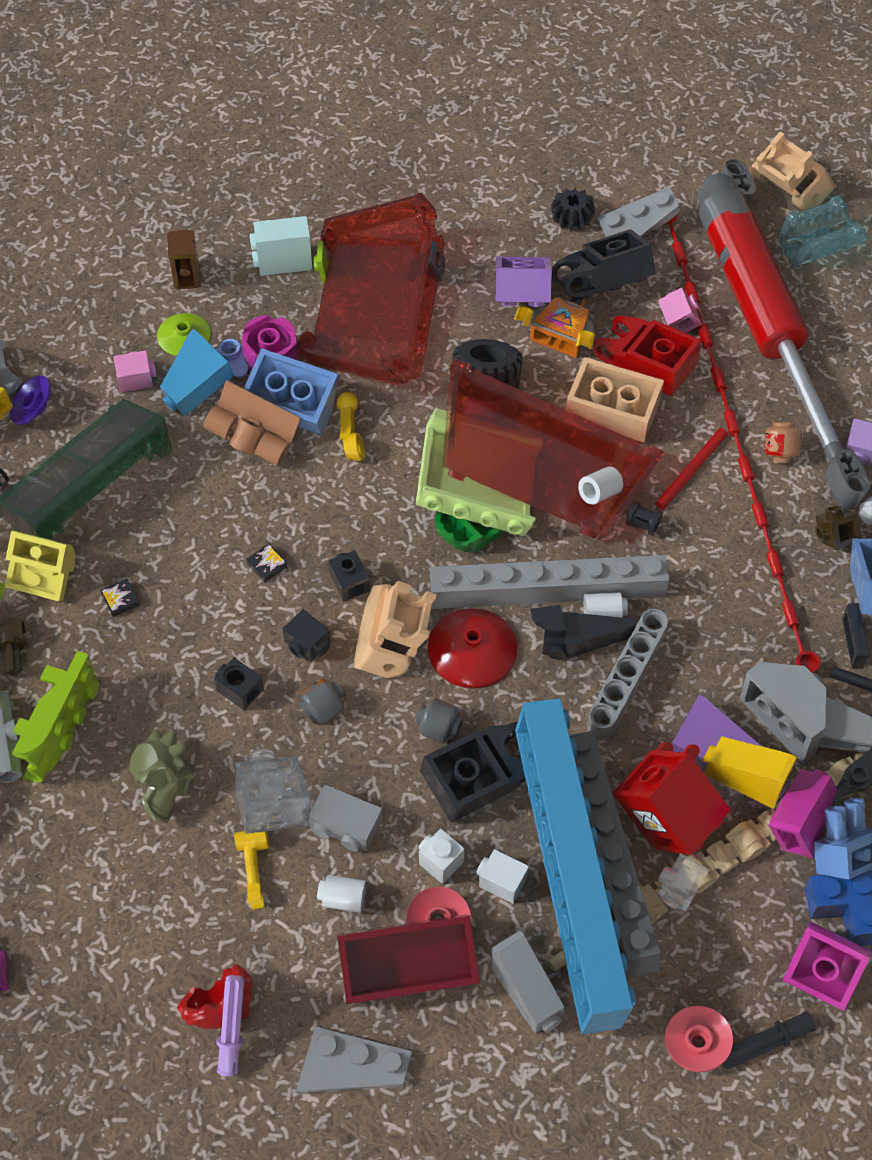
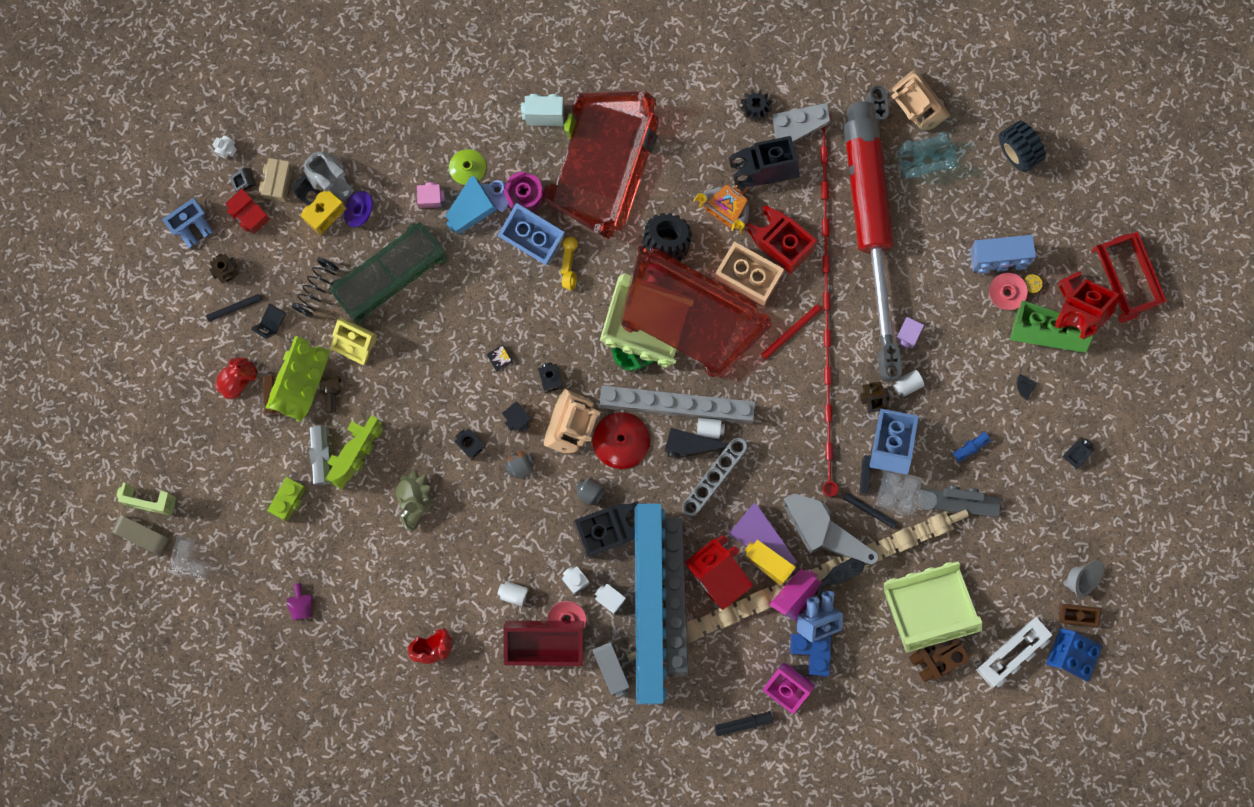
camera: 15 degrees right, 20 degrees up
tile [100,578,140,617] -> none
reddish brown brick [167,230,201,290] -> none
nougat panel [203,381,300,466] -> none
lavender axle [216,975,244,1077] -> none
clear brick [234,749,310,834] -> none
yellow brick [234,824,270,910] -> none
light grey wing [296,1026,412,1094] -> none
light grey brick [308,785,383,852] -> none
medium lavender brick [496,256,552,307] -> none
black tile [530,605,566,636] -> none
white brick [578,467,623,504] -> none
black bush [626,501,663,536] -> none
clear brick [657,853,709,912] -> none
bright pink brick [658,288,702,333] -> none
coral dish [665,1006,733,1072] -> none
nougat head [764,422,802,463] -> none

